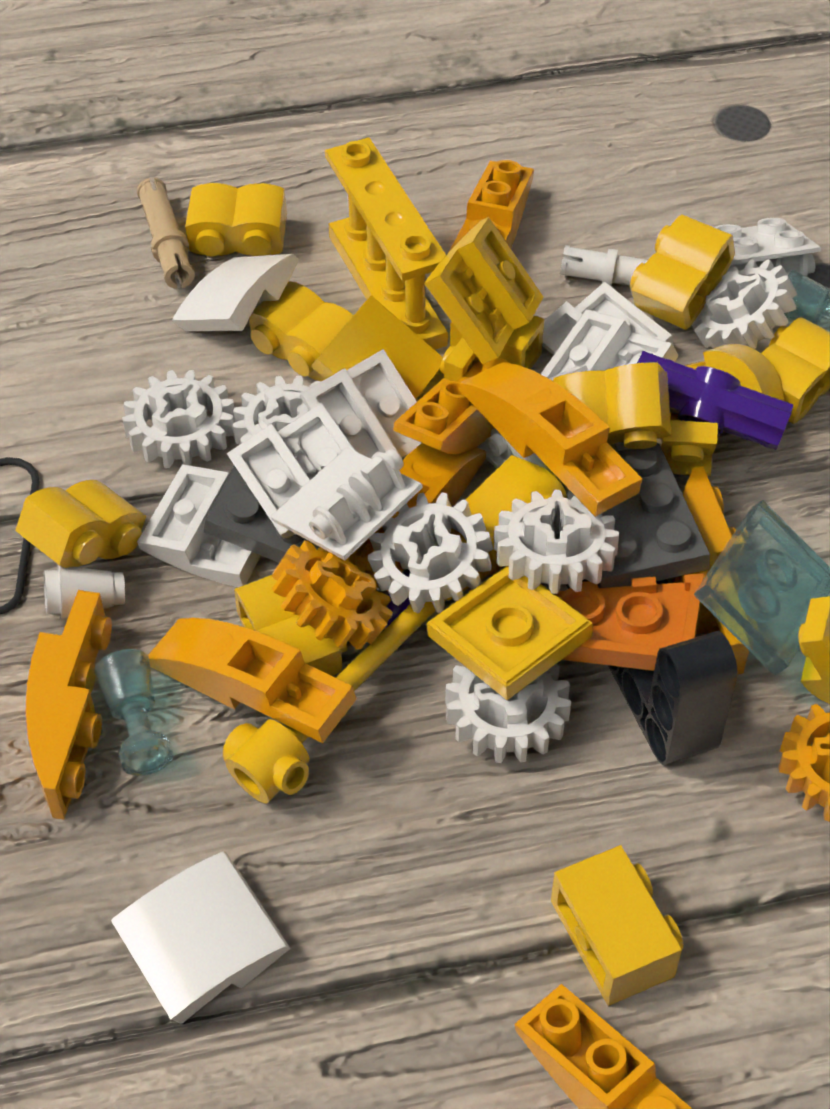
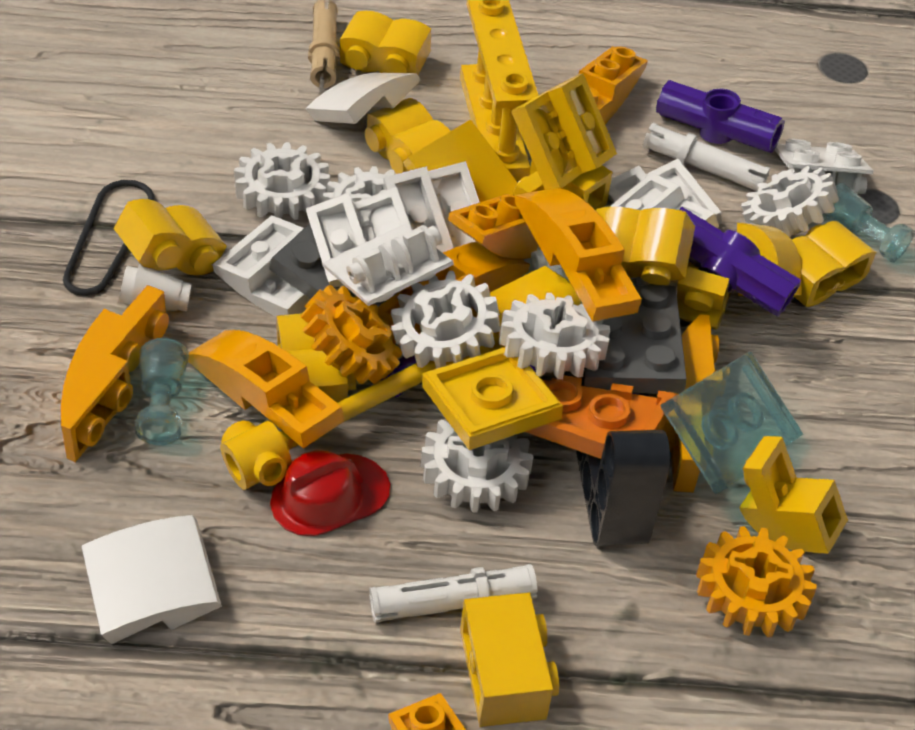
camera: 10 degrees right, 5 degrees down
yellow brick [630,214,735,330] -> none
none -> red piece [270,450,391,536]
none -> white pin [369,564,537,623]
none -> dark purple piece [656,80,785,153]

